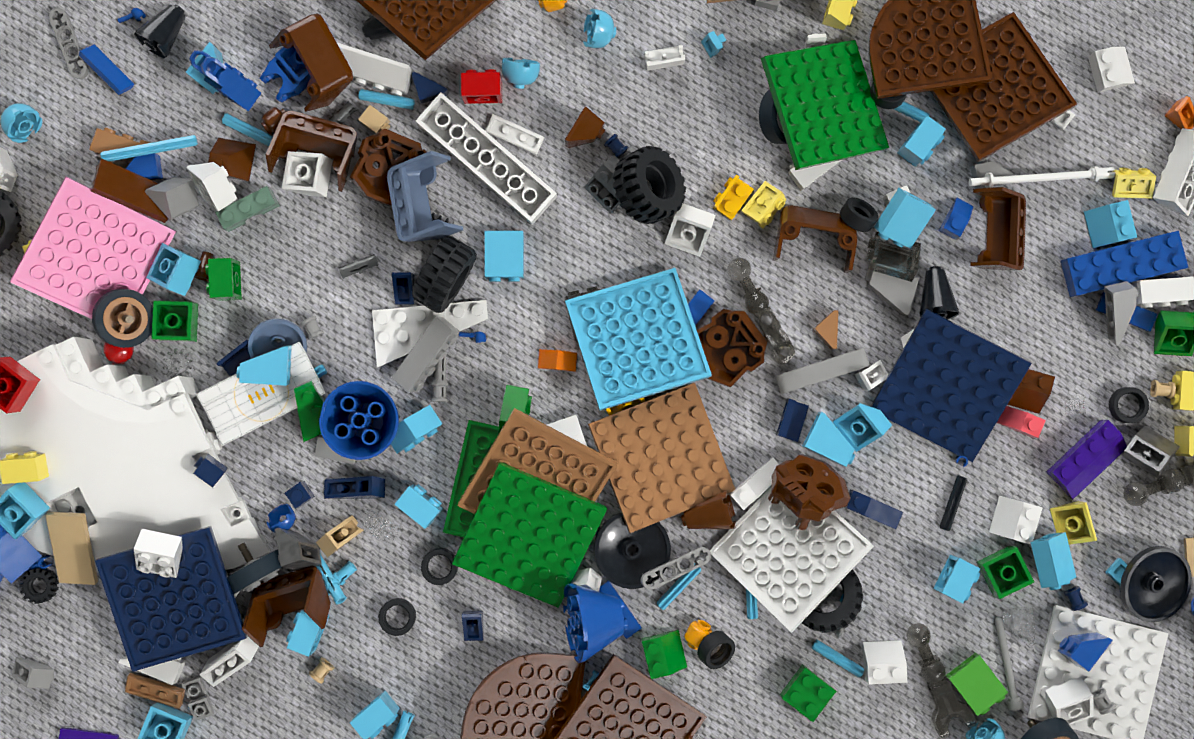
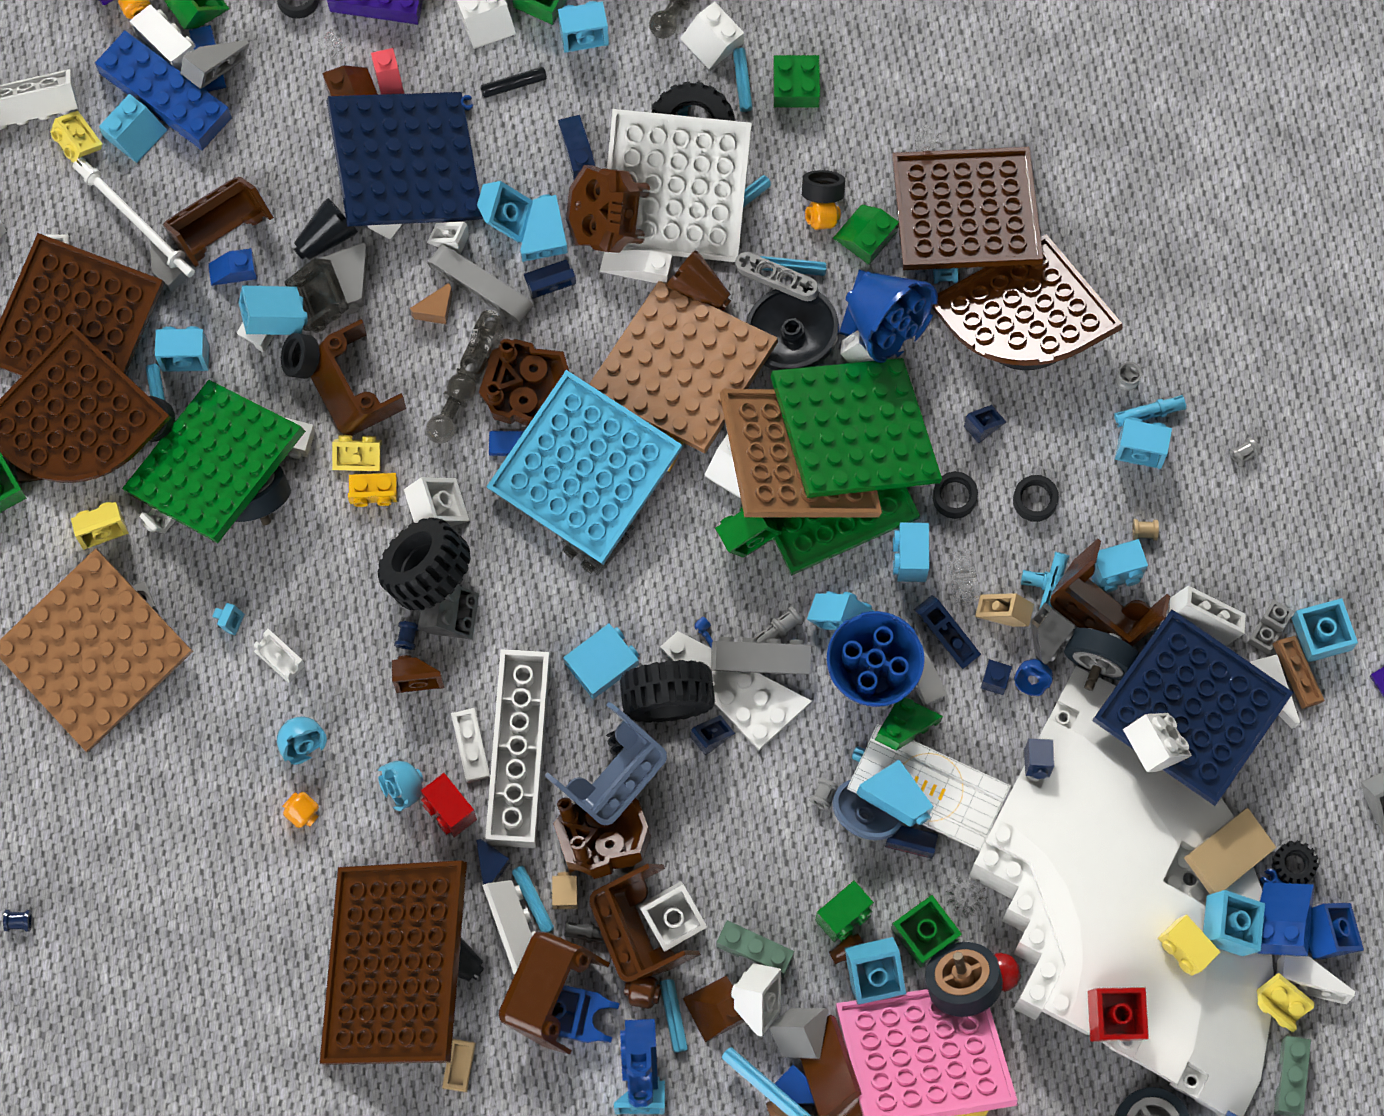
camera: 125 degrees left, 15 degrees down
dark grey pin [338,254,379,279] -> none
orange slope [538,349,577,372] -> none

